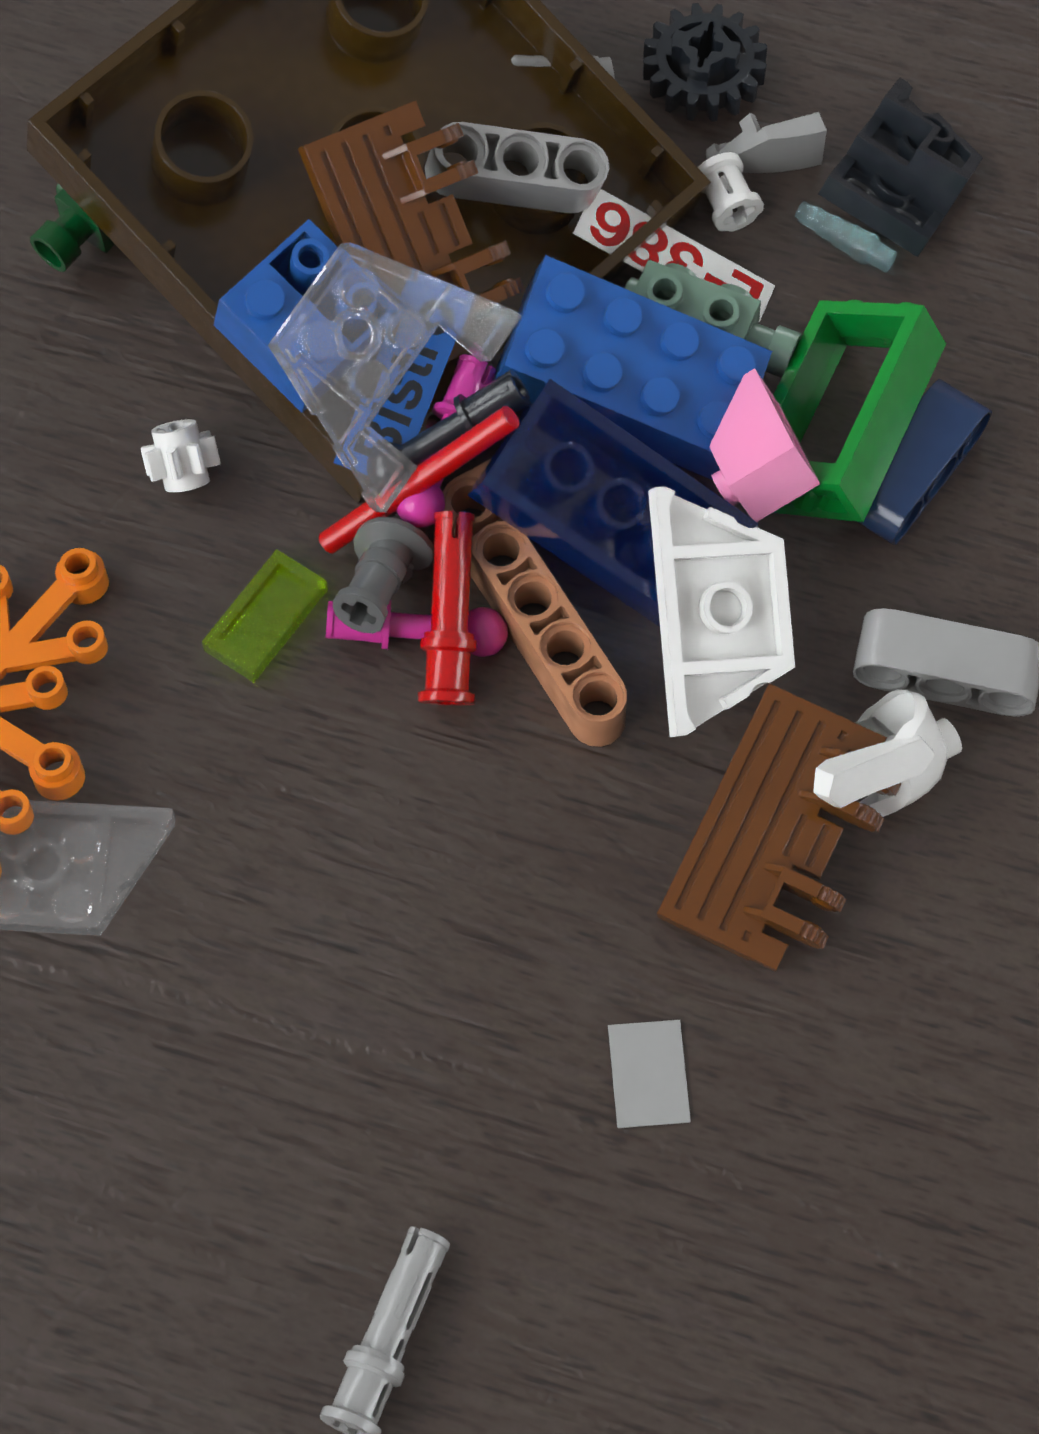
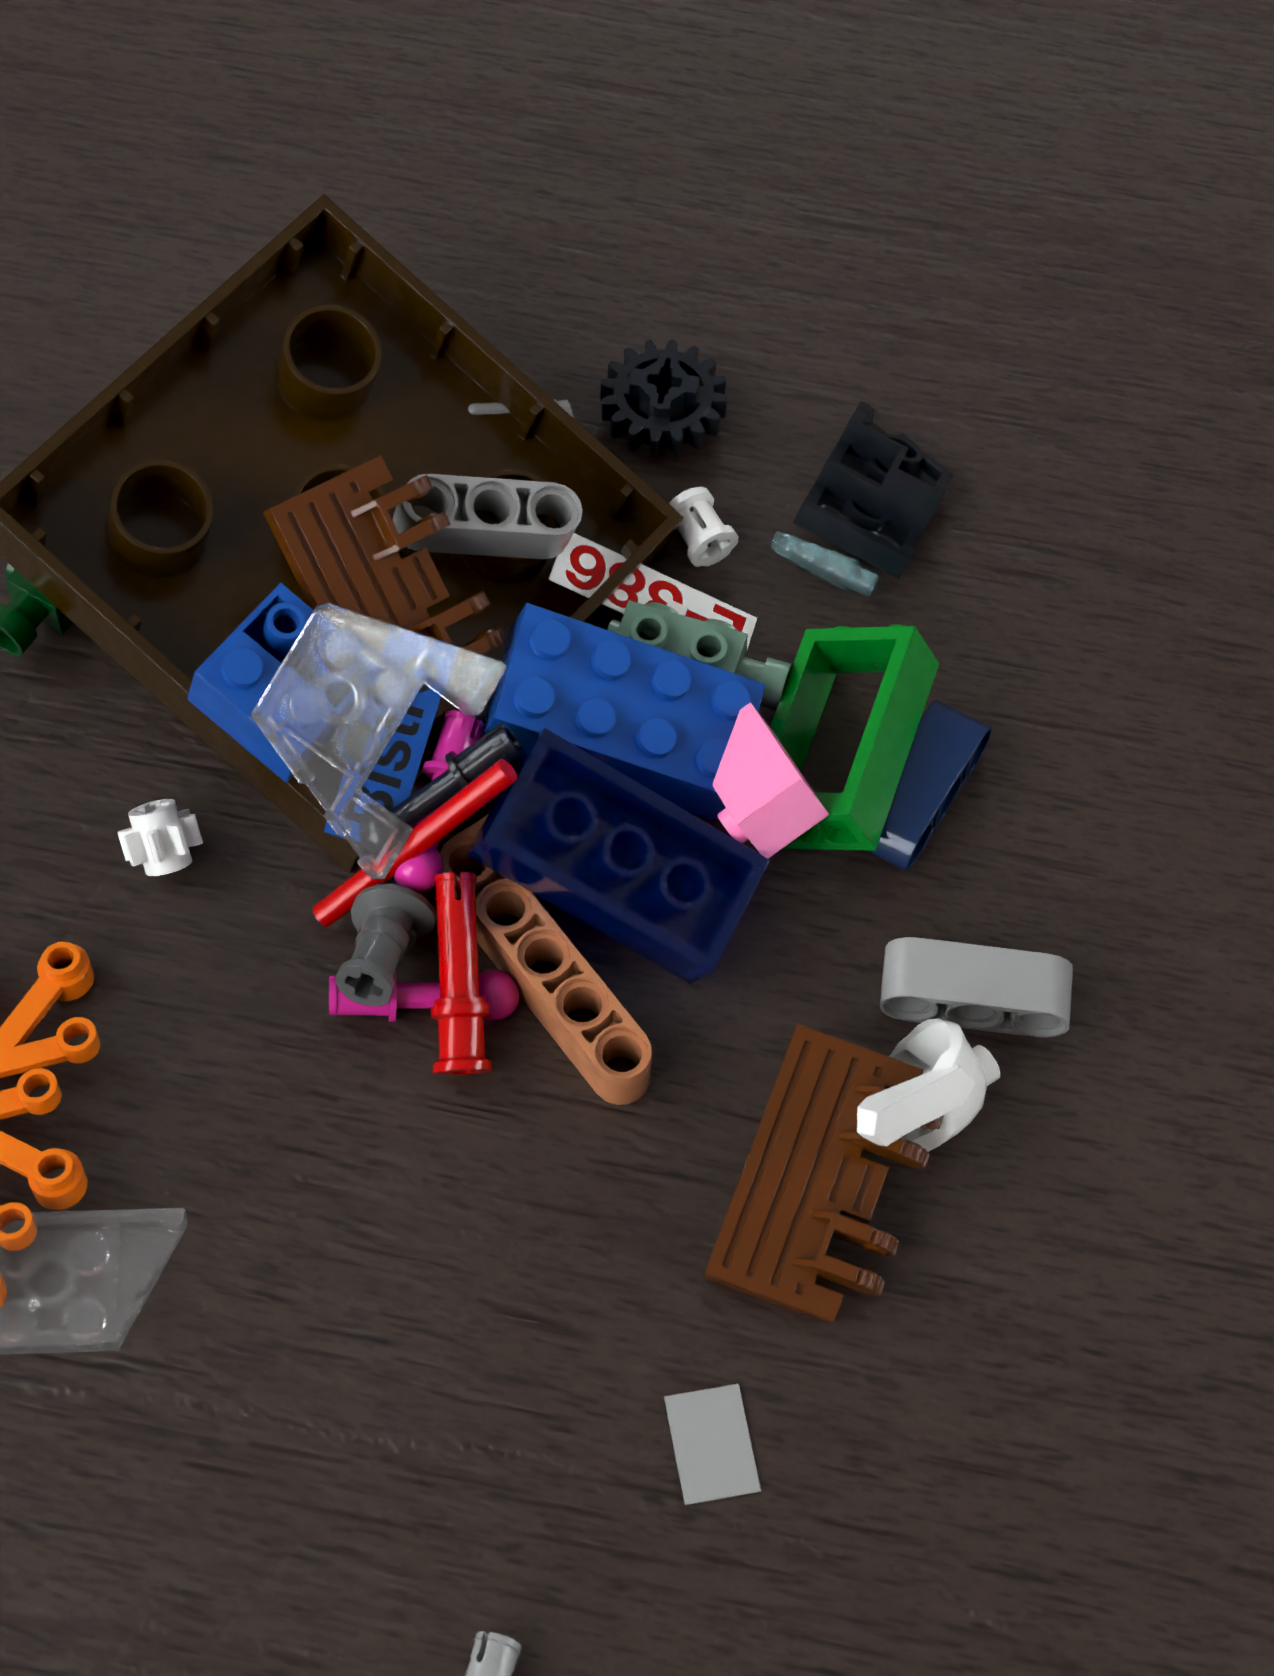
camera: 10 degrees left, 5 degrees down
clear neon green tile [202,549,328,683] -> none
white wing [648,487,795,737] -> none
light grey slope [706,112,827,173] -> none

